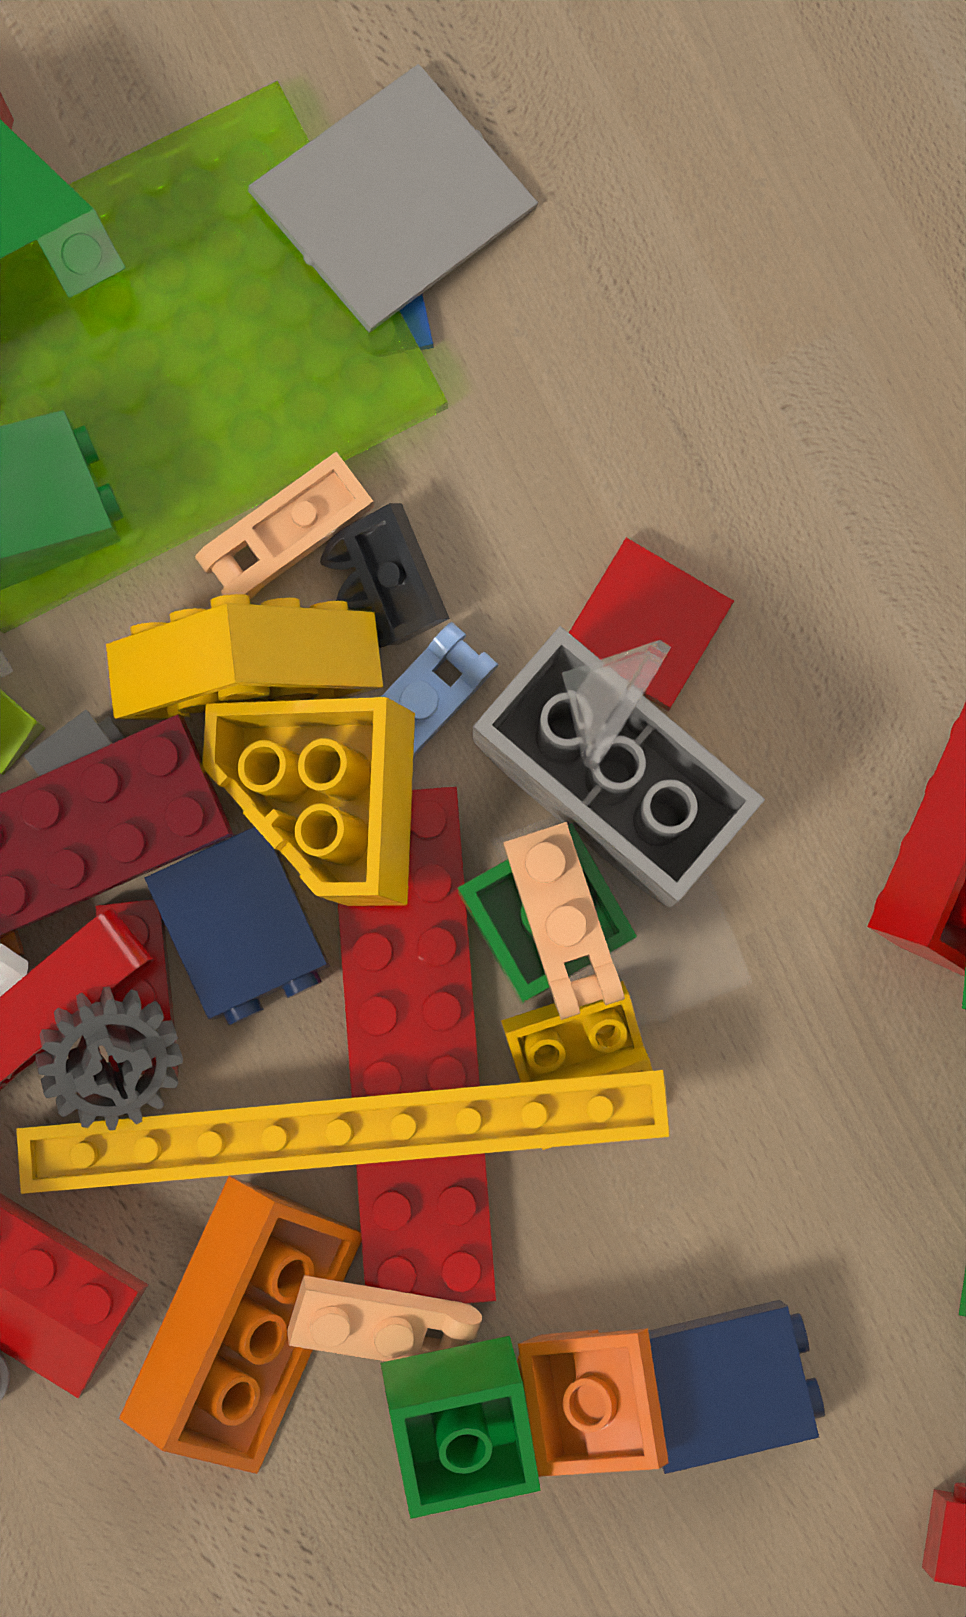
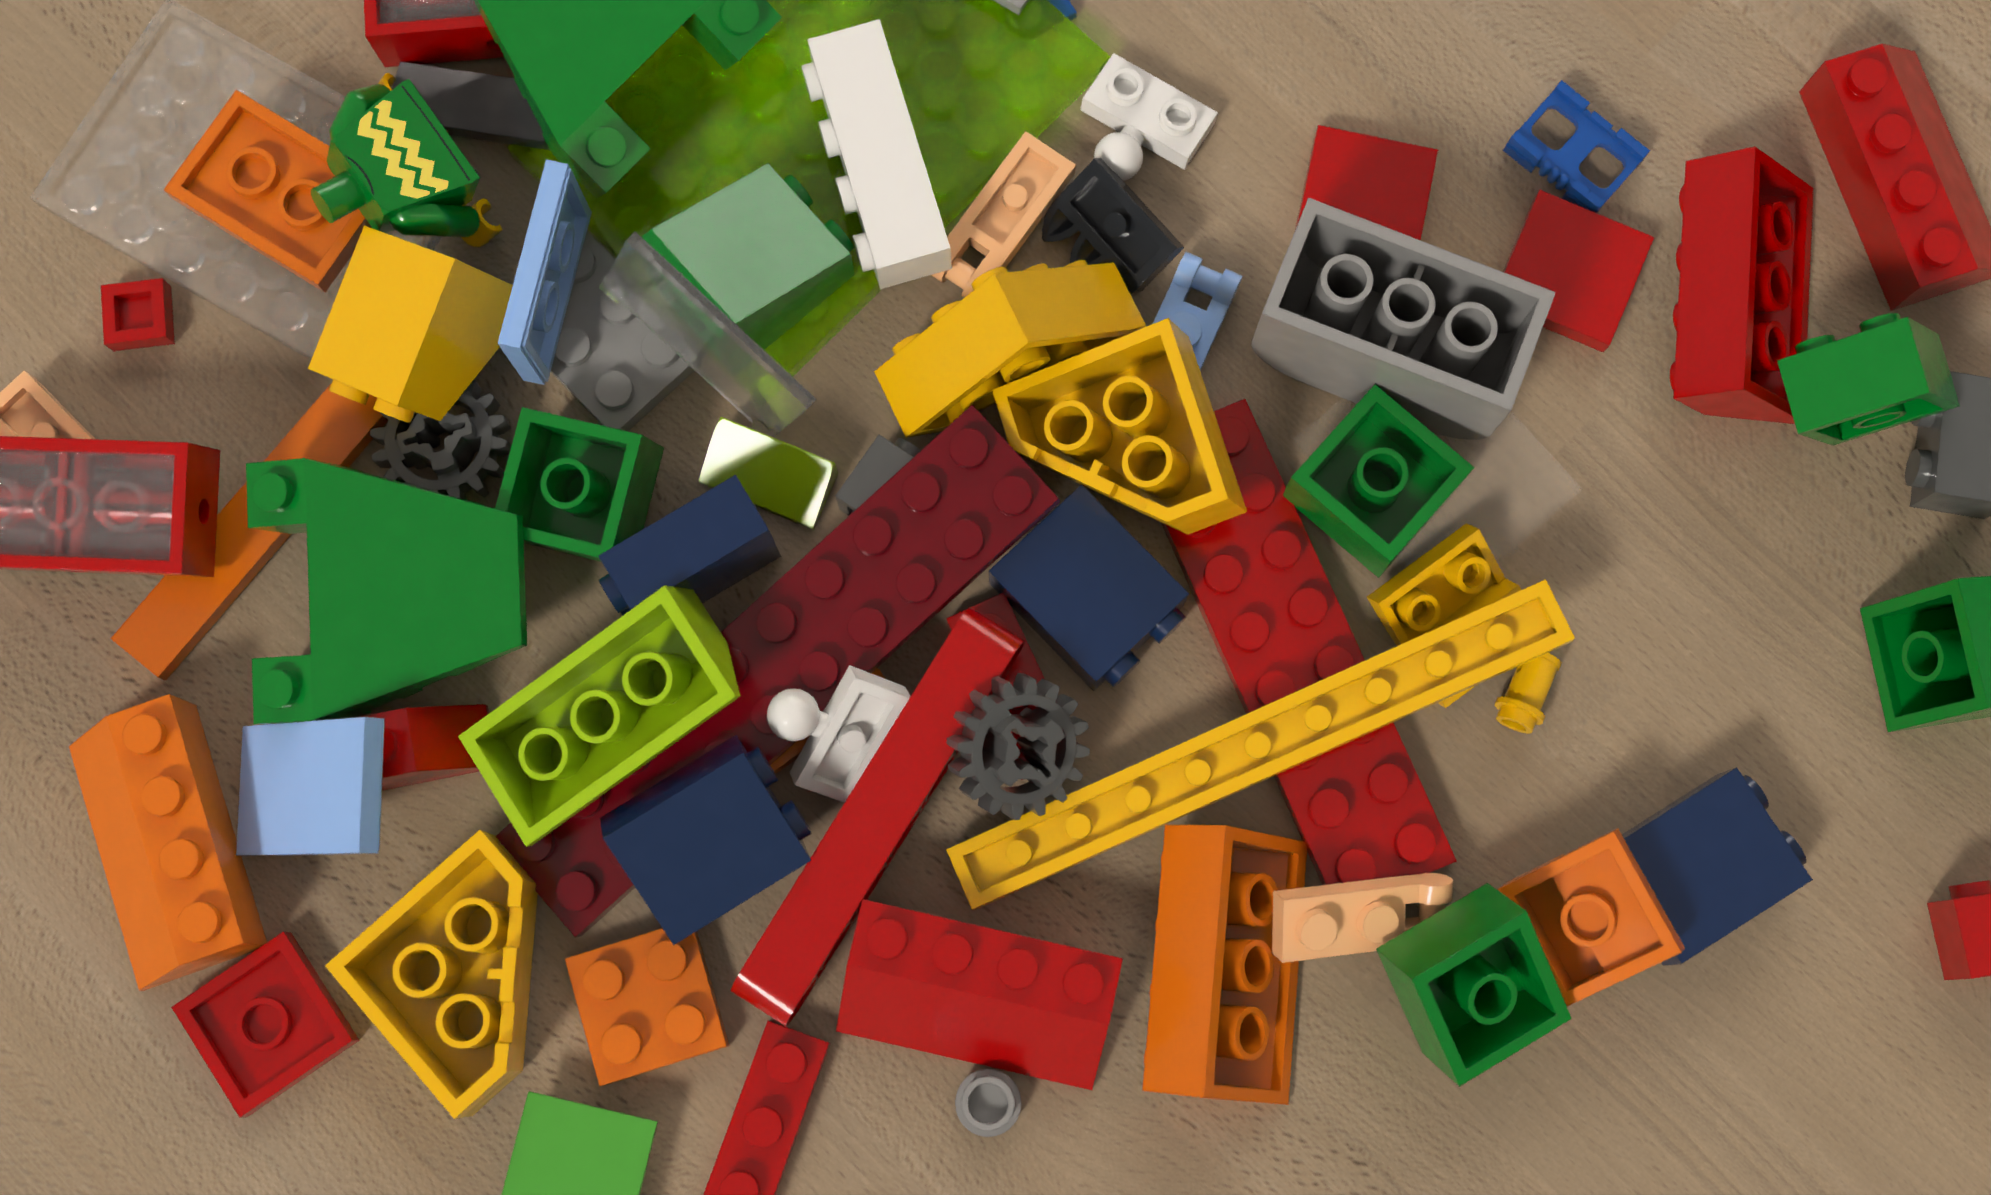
camera: 15 degrees left, 5 degrees down
light nougat plate [503,822,625,1020] -> none
clear slope [562,640,671,772] -> none
none -> white brick [801,19,952,289]
none -> white plate [1080,53,1218,181]
none -> yellow pin [1494,653,1562,734]
none -> blue piece [1503,80,1650,213]
none -> red tile [1503,190,1654,353]

